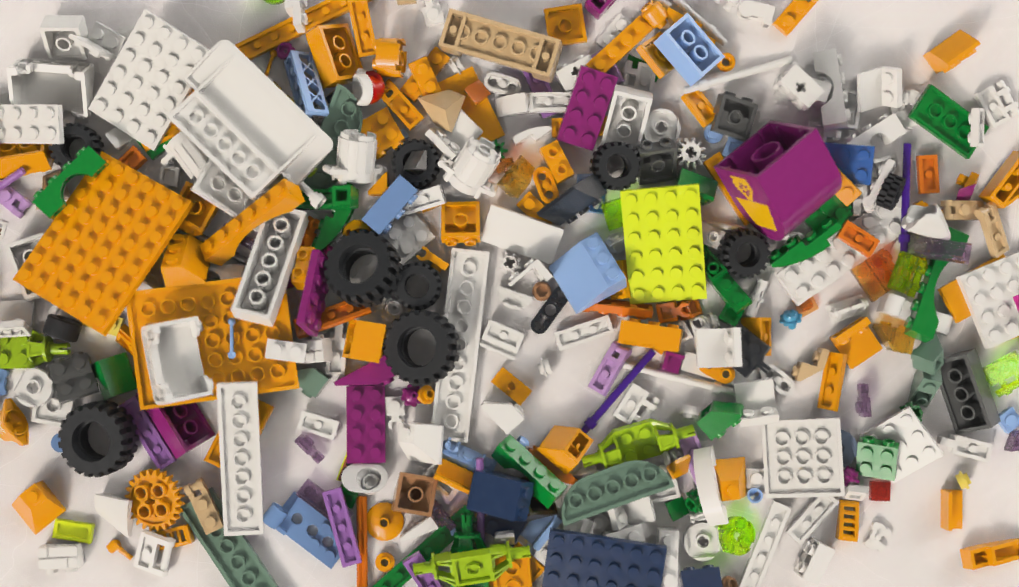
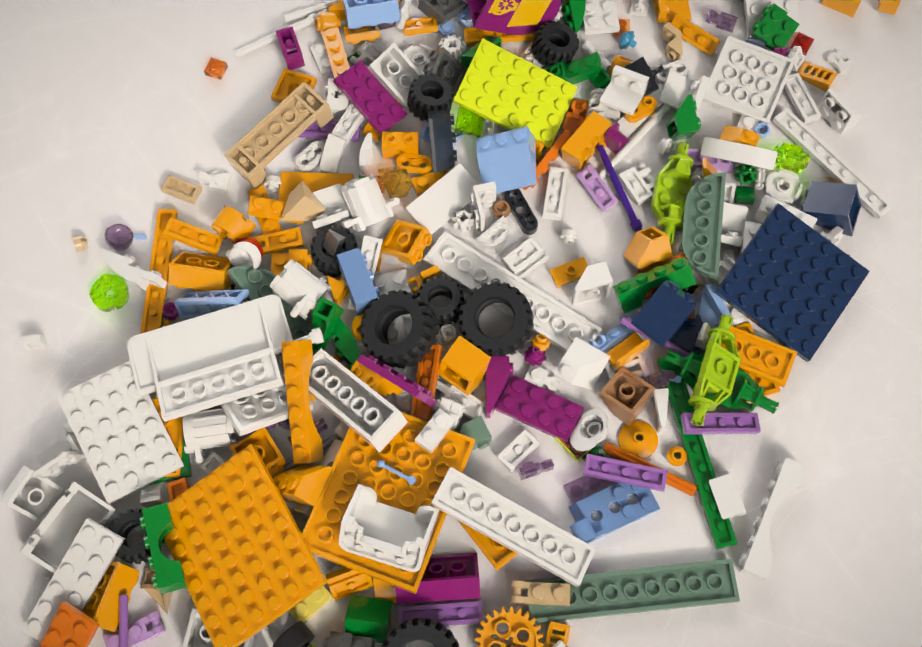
camera: 55 degrees left, 20 degrees down
orange slope [464,79,491,106] -> none

